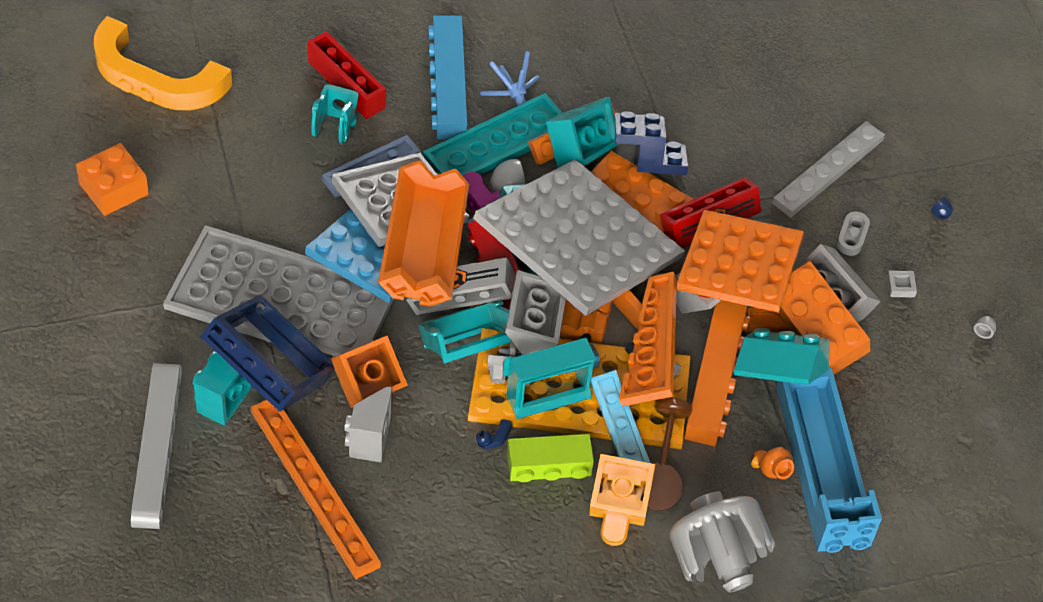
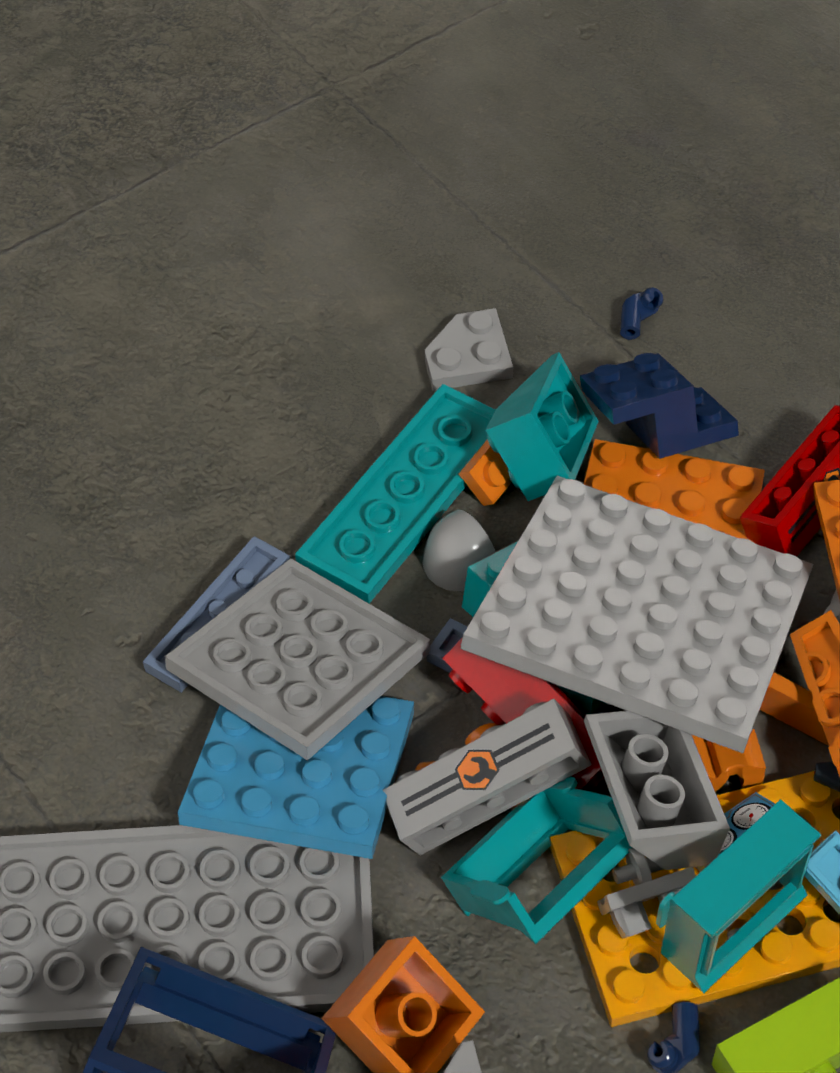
camera: 15 degrees left, 0 degrees up
red brick [307,31,386,120] -> none
teal piece [311,85,358,144] -> none
orange panel [378,160,469,307] -> none
dark azure brick [428,16,467,140] -> none
magenta leg [463,172,500,214] -> none
medium blue plant [480,51,539,106] -> none
none -> light grey plate [425,308,513,391]
none -> dark blue arm [620,287,664,340]

